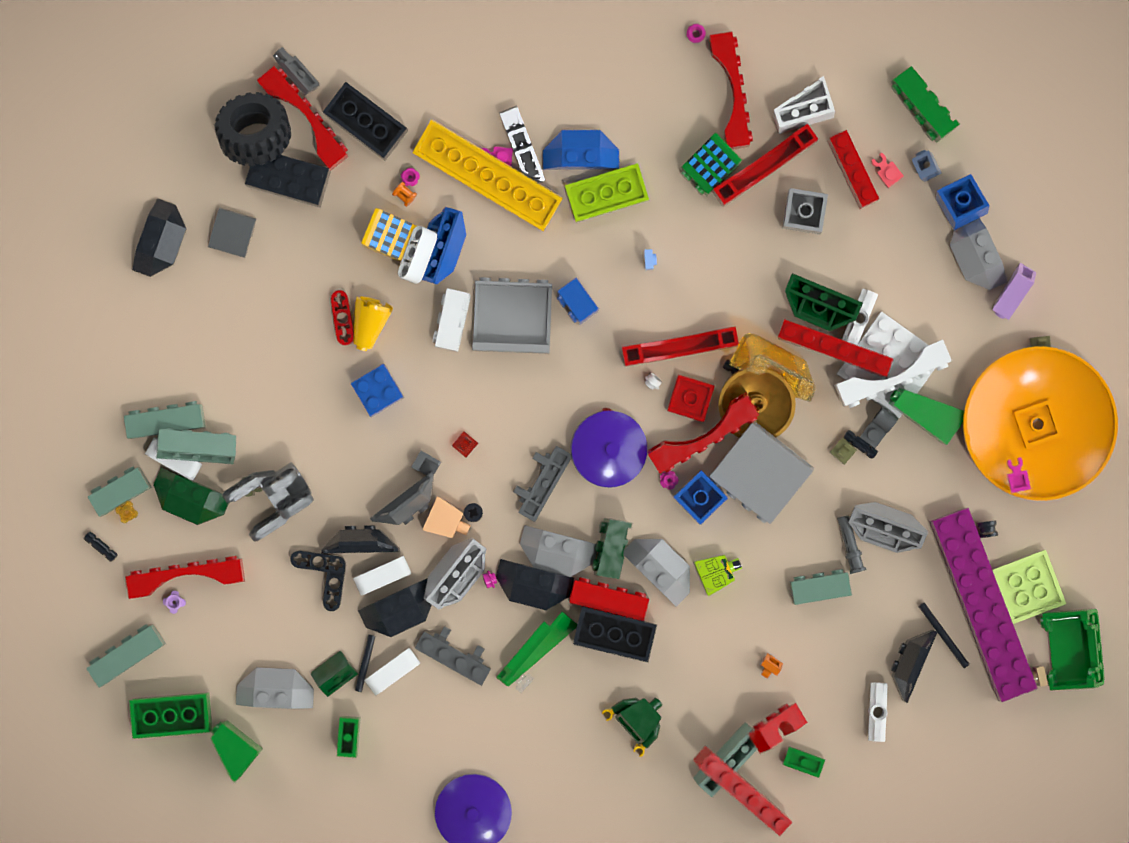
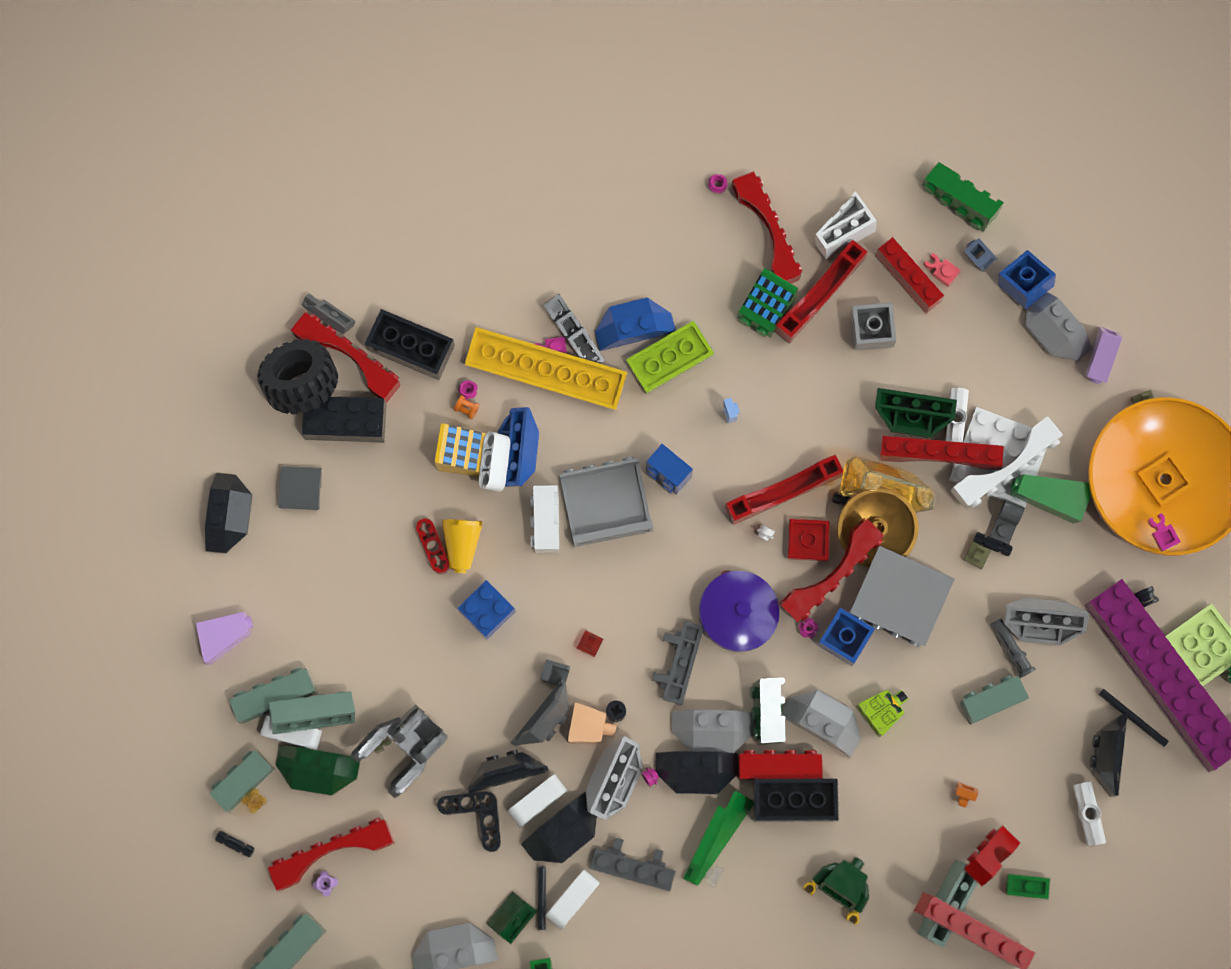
camera: 15 degrees left, 10 degrees down
none -> lavender slope [196,612,253,665]

